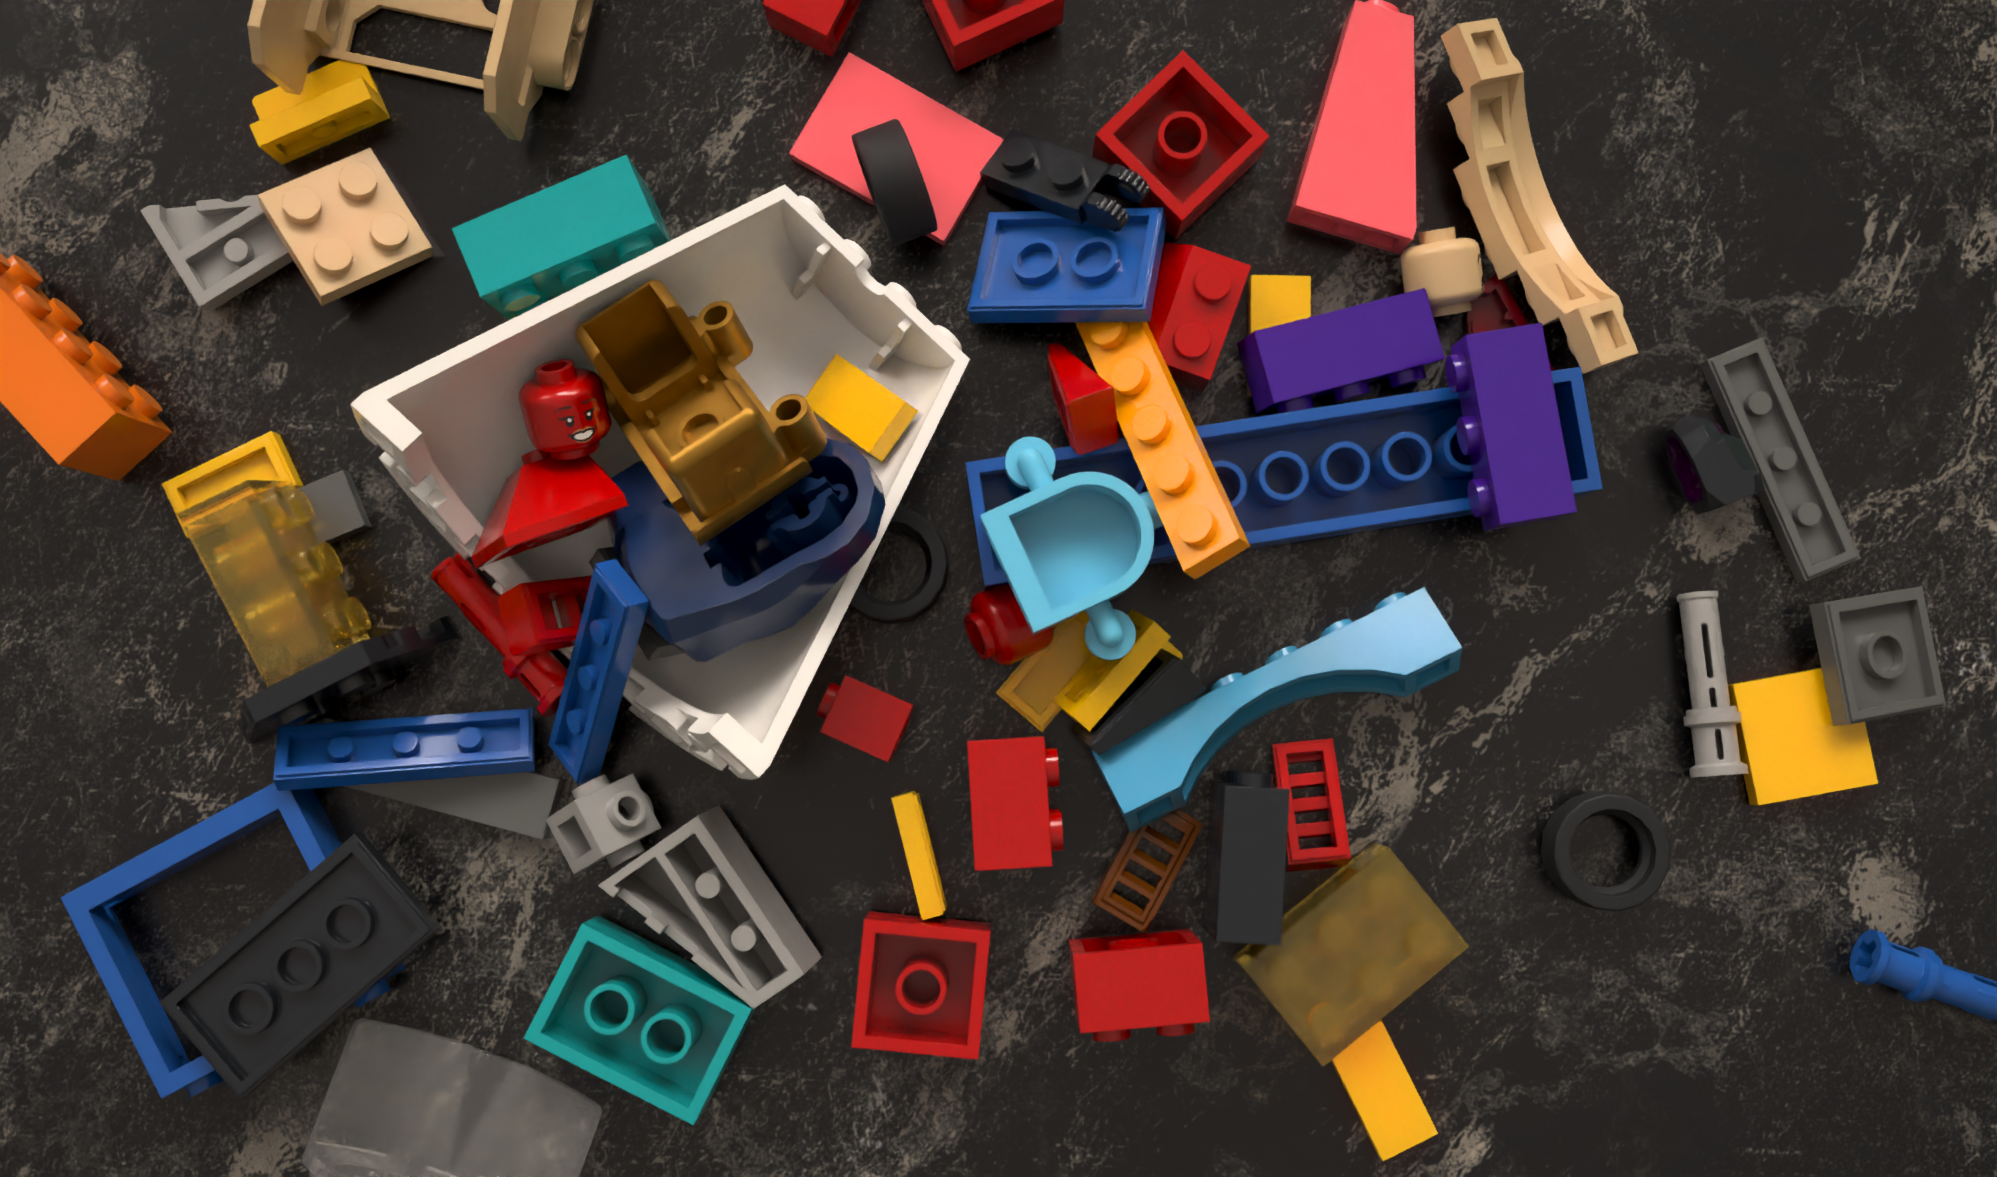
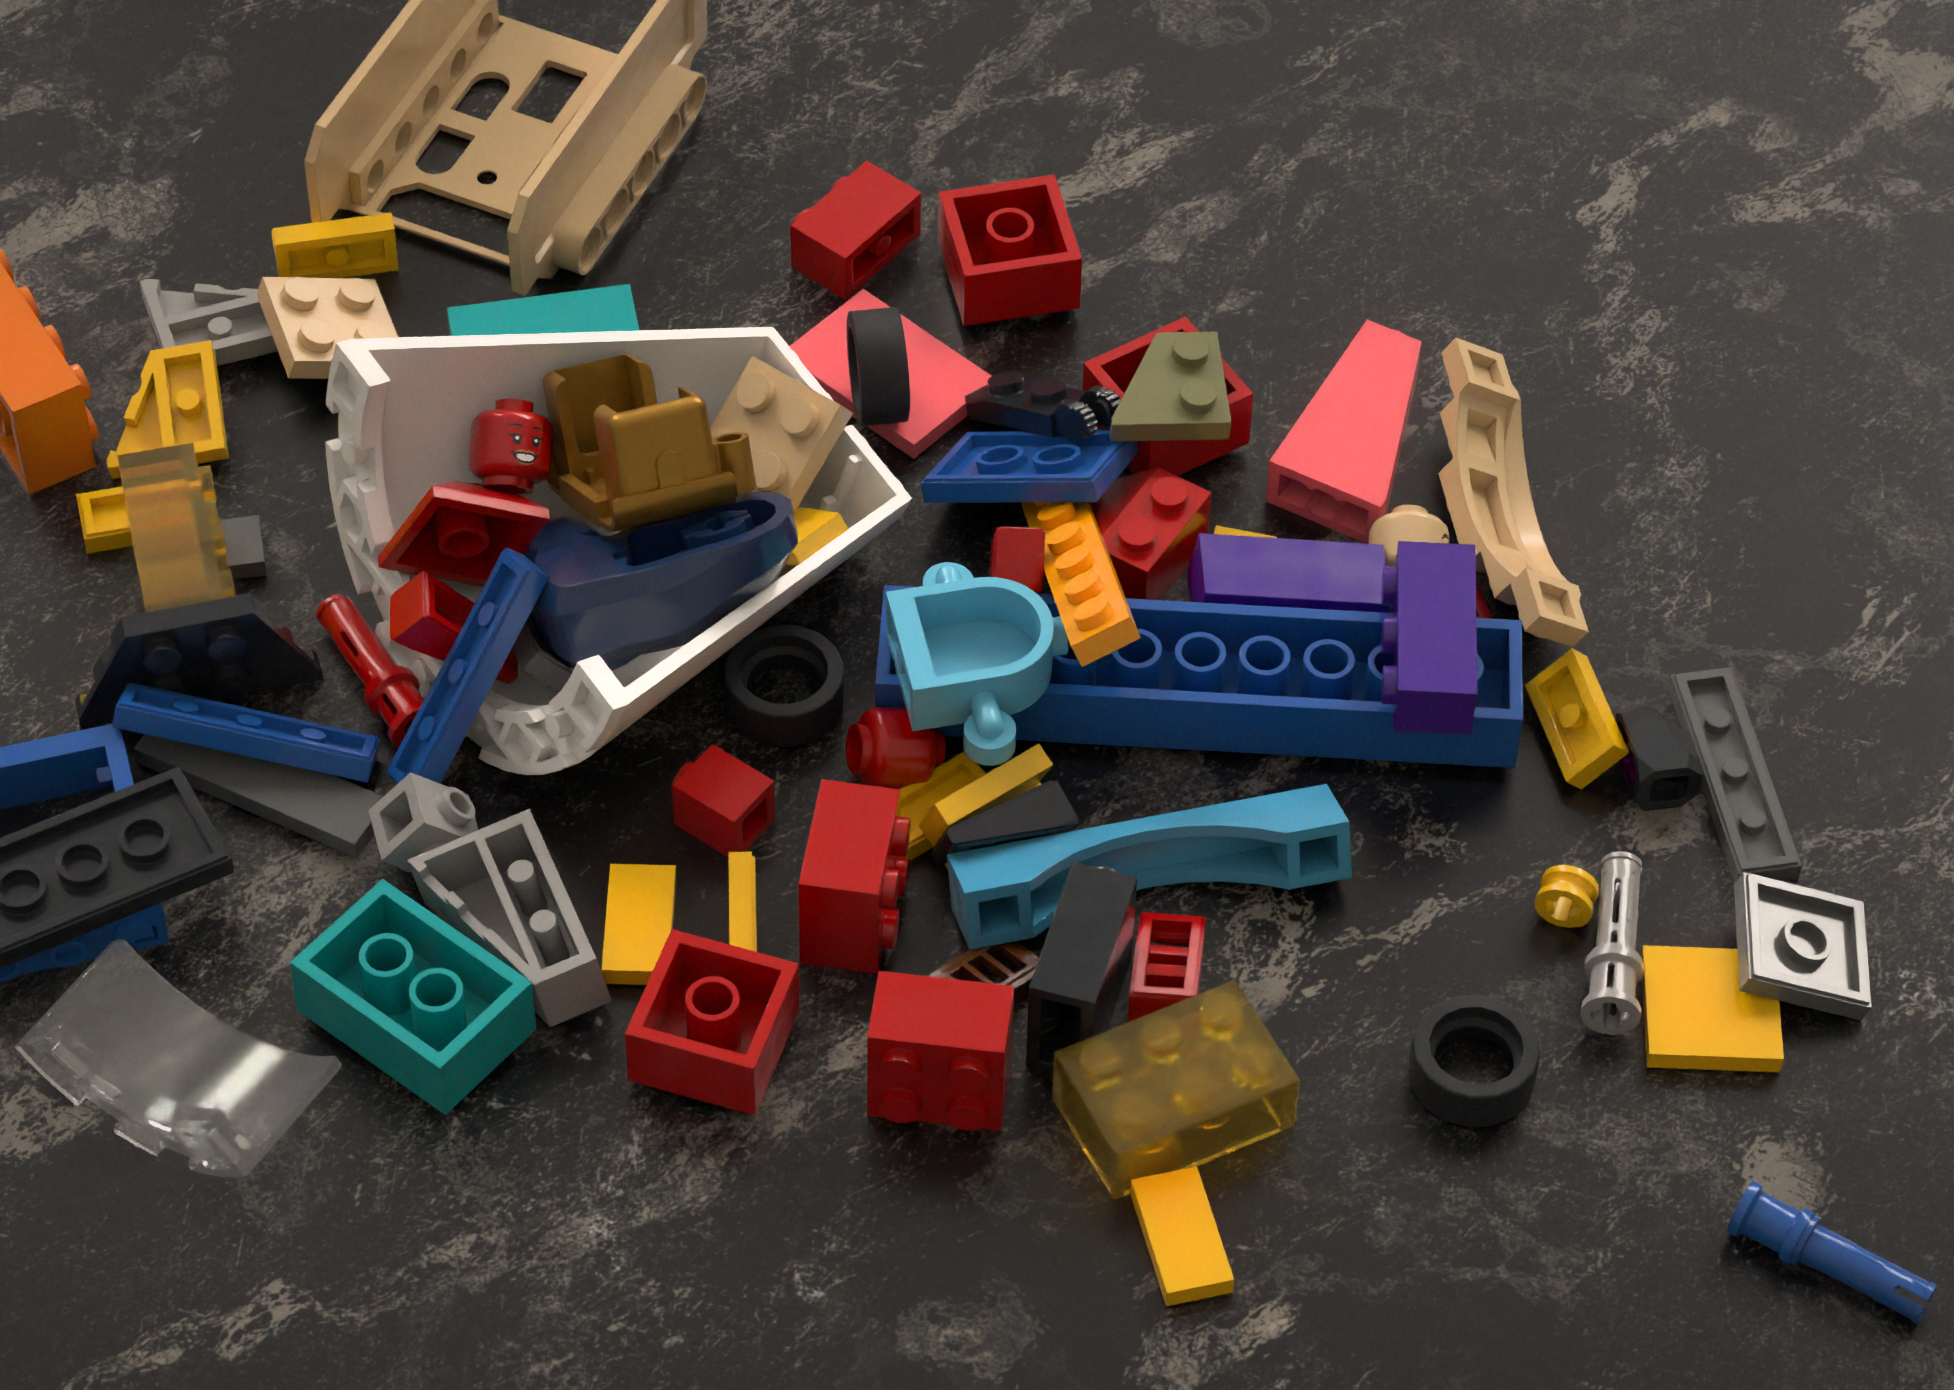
camera: 10 degrees right, 35 degrees down
none -> yellow wing [107,340,229,479]
none -> yellow tile [601,864,676,985]
none -> tan plate [710,356,853,513]
none -> olive wing [1110,332,1232,442]
none -> yellow plate [1525,648,1629,789]
none -> yellow bush [1534,865,1599,928]

